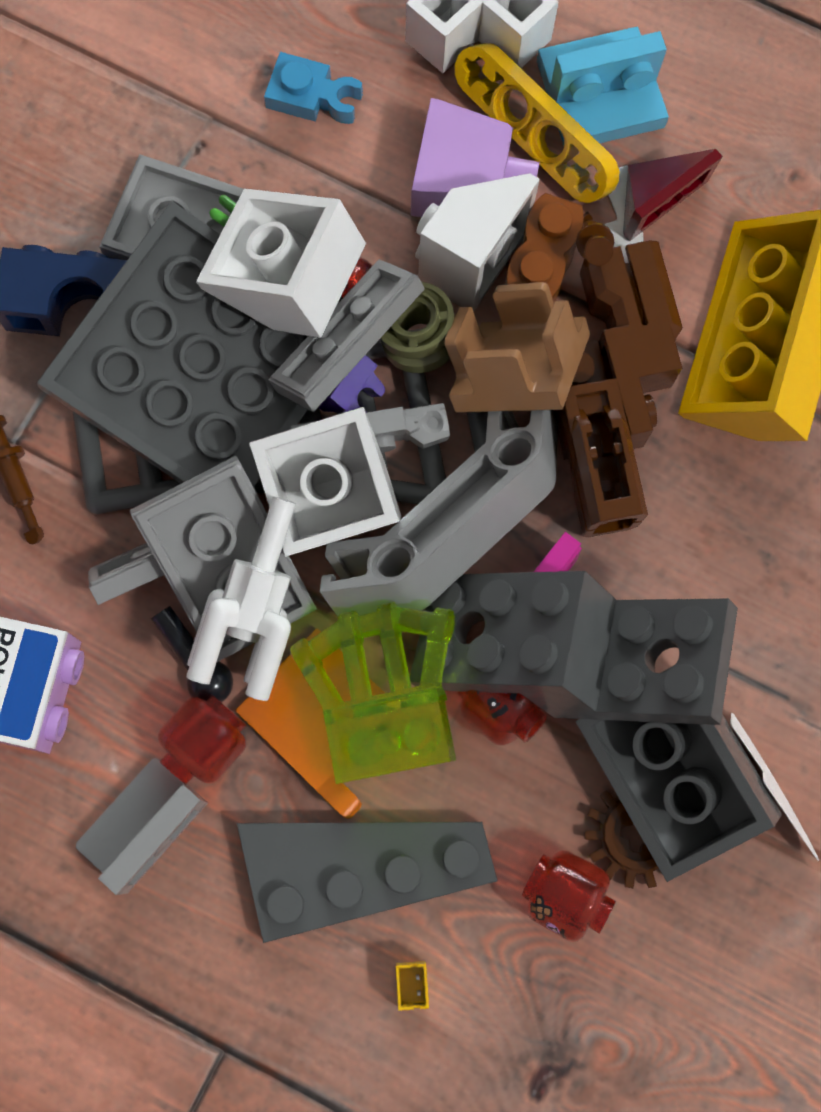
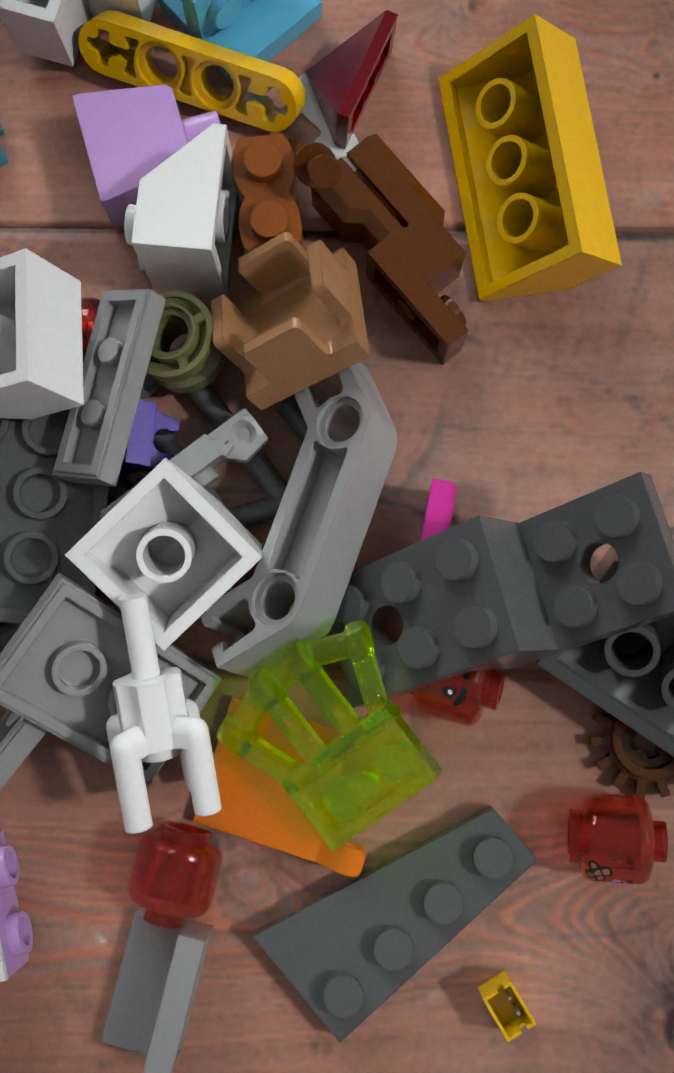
camera: 20 degrees left, 5 degrees up
black bar [151,606,233,706] -> none
reddish brown plate [553,340,648,538] -> none

